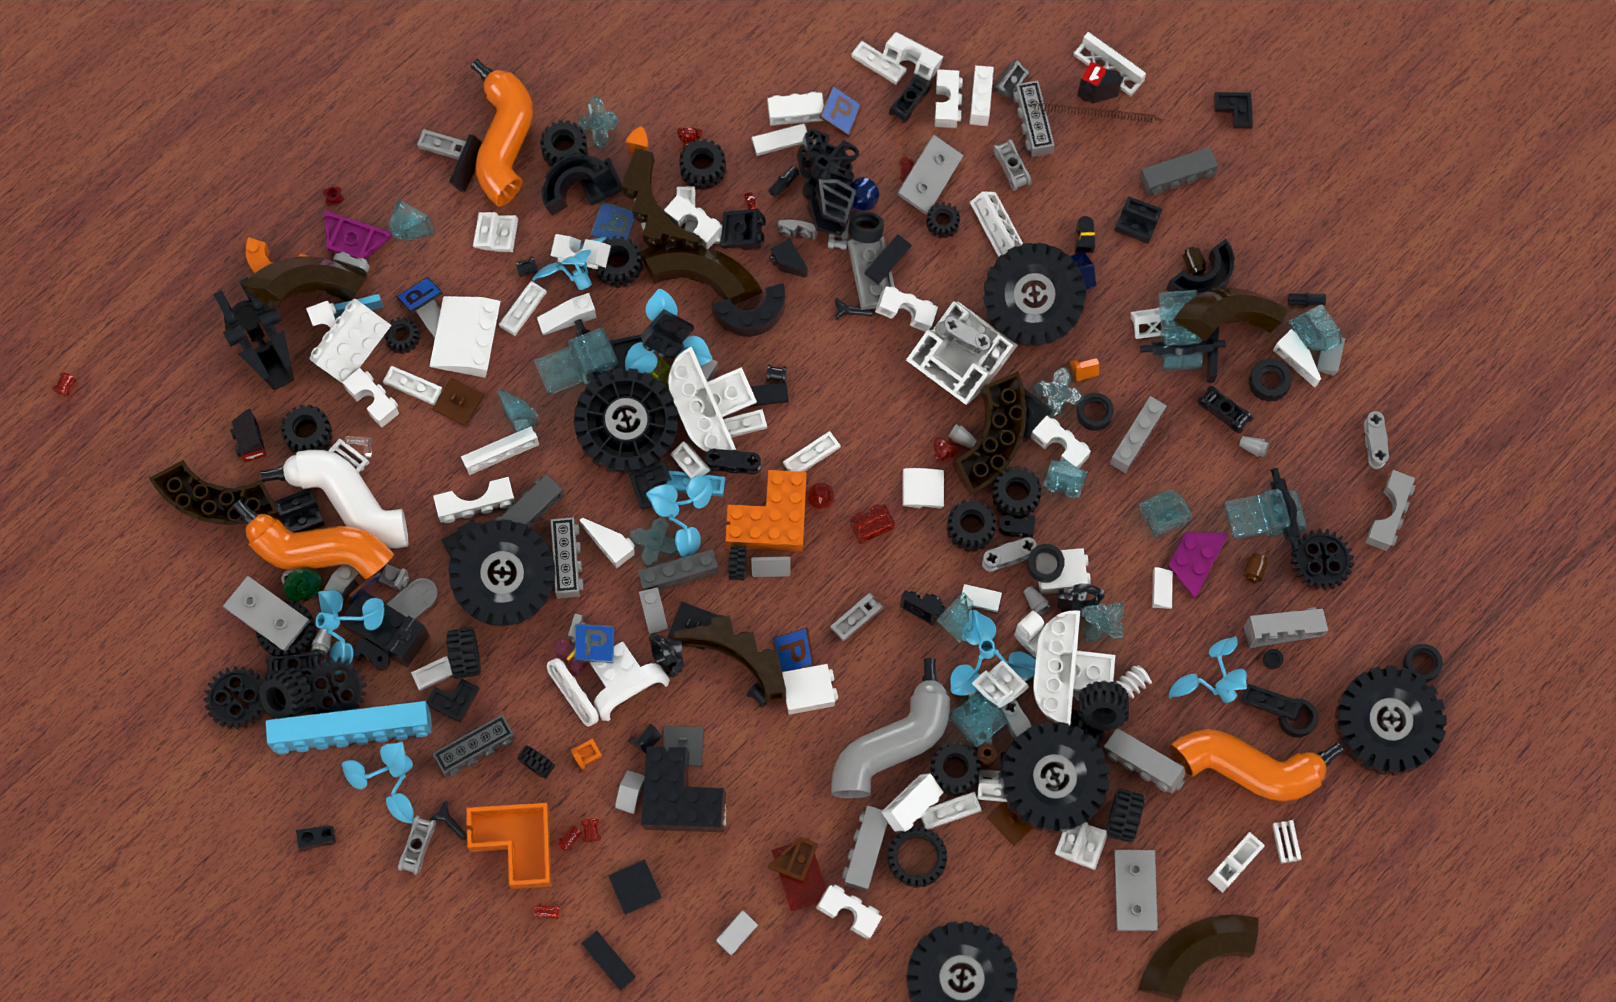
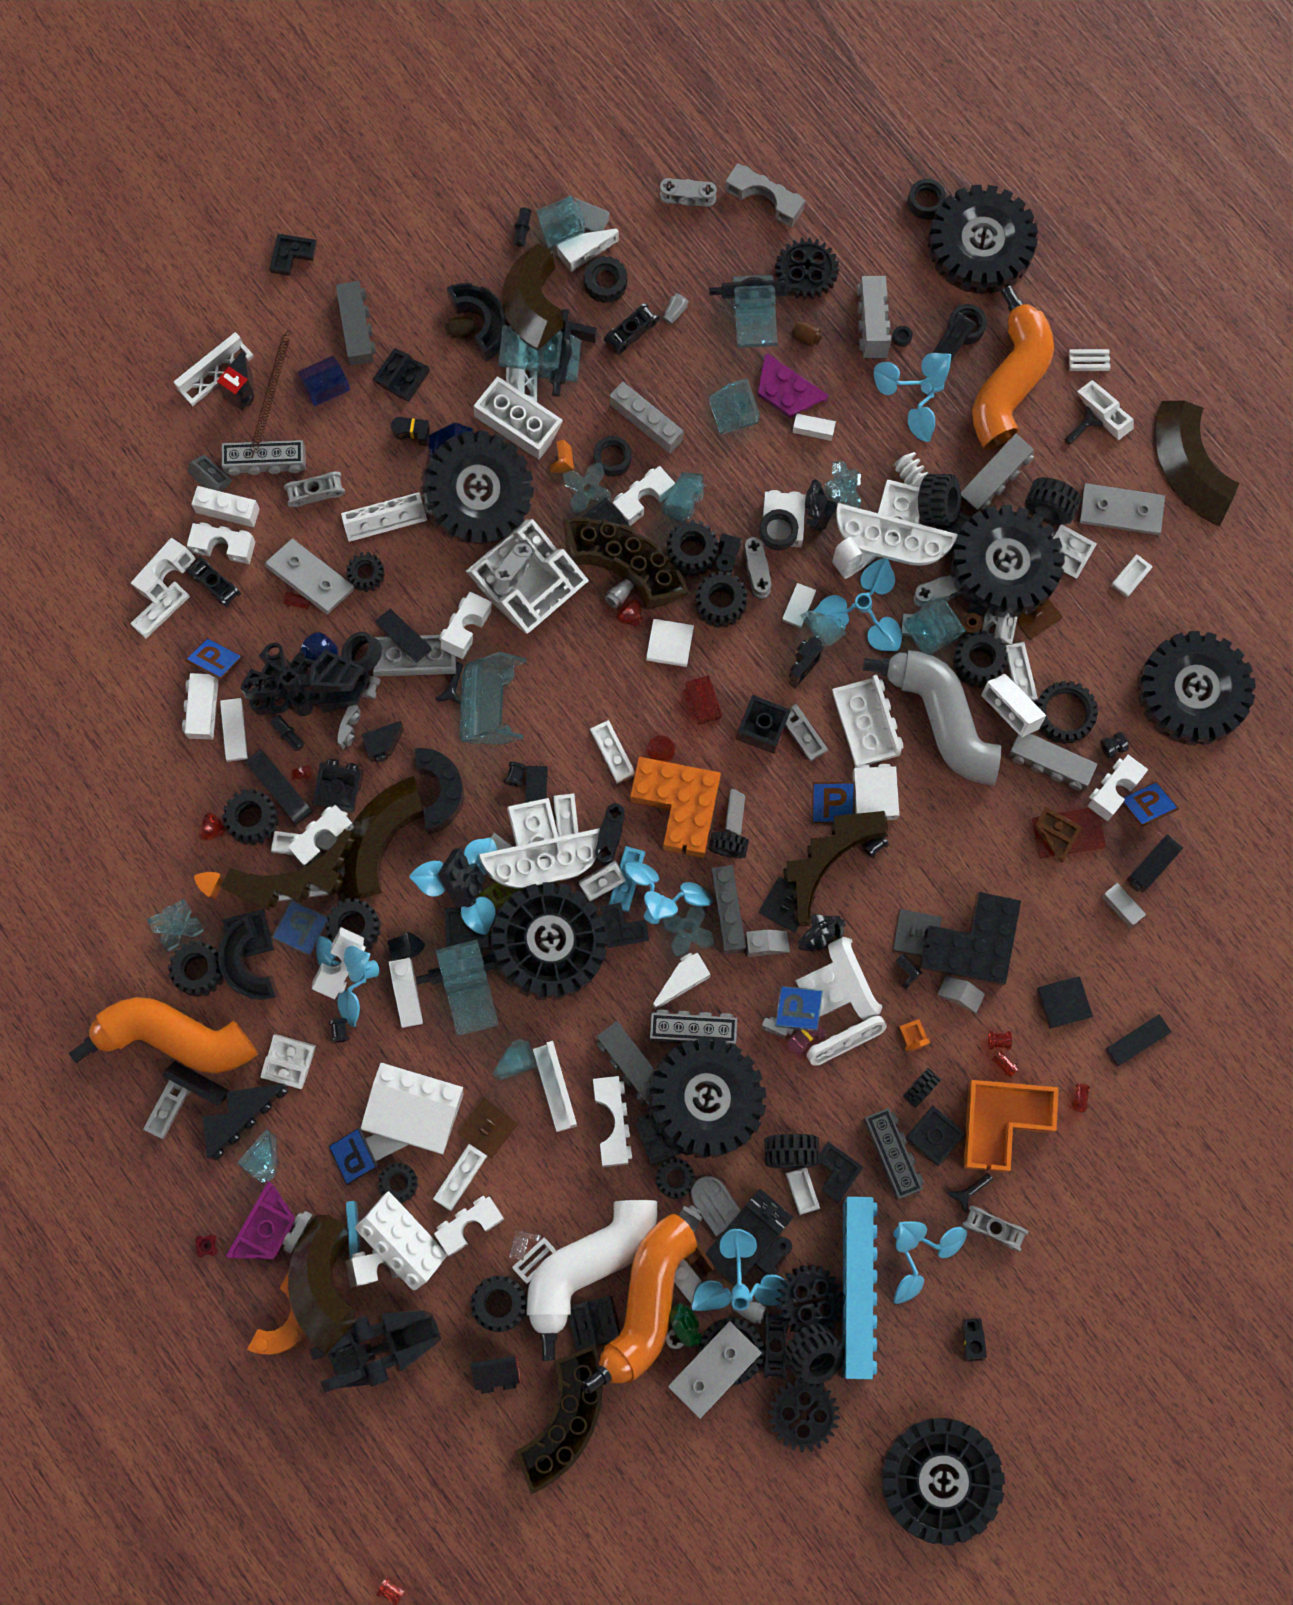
camera: 80 degrees left, 5 degrees up
white tile [499,281,547,336] -> none
white slope [972,660,1029,709] -> none
light grey cone [1023,586,1050,615] -> none
none -> black slope [203,1084,289,1161]
none -> black slope [245,749,312,825]
none -> clear blue slope [298,355,350,406]
none -> black tile [388,932,425,961]
none -> clear light blue windscreen [460,652,526,745]
none -> white slope [473,376,563,460]
none -> black tyre [656,1158,695,1199]
none -> black slope [736,695,791,754]
none -> white bracket [832,675,903,768]
none -> black wheel [880,1417,1005,1545]
none -> black plate [905,1105,966,1167]
none -> black piece [1064,406,1103,445]
none -> black wheel [1100,732,1129,758]
none -> white tile [1111,554,1153,598]
none -> blue piece [1122,782,1179,827]
none -> black slope [1126,834,1184,893]

